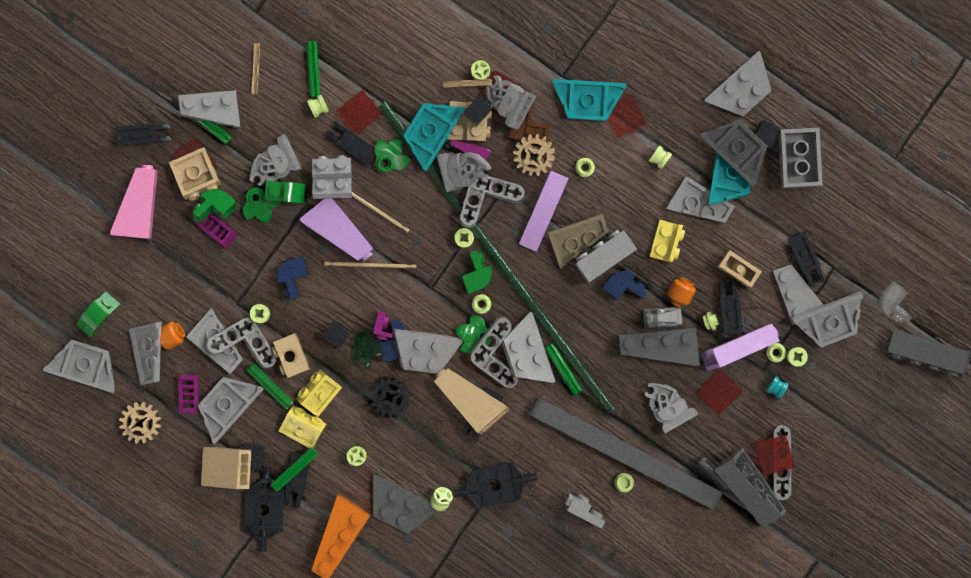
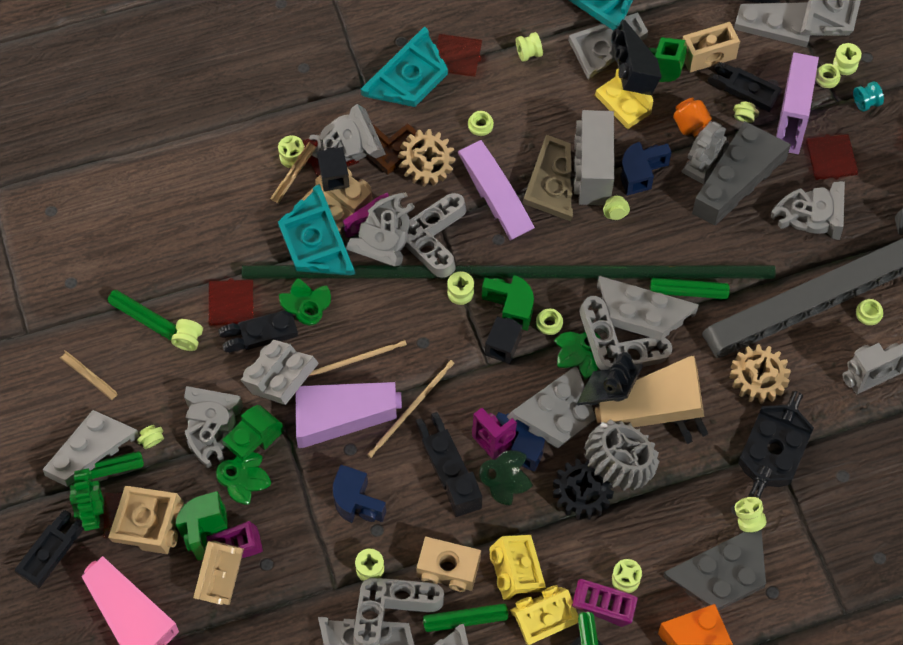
camera: 55 degrees left, 25 degrees down
none -> green gear [70,468,104,531]
none -> yellowish green plate [137,425,164,449]
none -> tan hinge [193,541,244,605]
none -> black hinge [415,412,468,490]
none -> black brick [485,316,523,364]
none -> magenta slope [572,579,638,627]
none -> black hinge [577,352,643,406]
none -> light grey gear [584,419,660,491]
none -> yellowish green plate [603,196,630,220]
none -> black slope [611,19,662,95]
none -> green brick [649,37,687,82]
none -> tan gear [730,344,791,404]

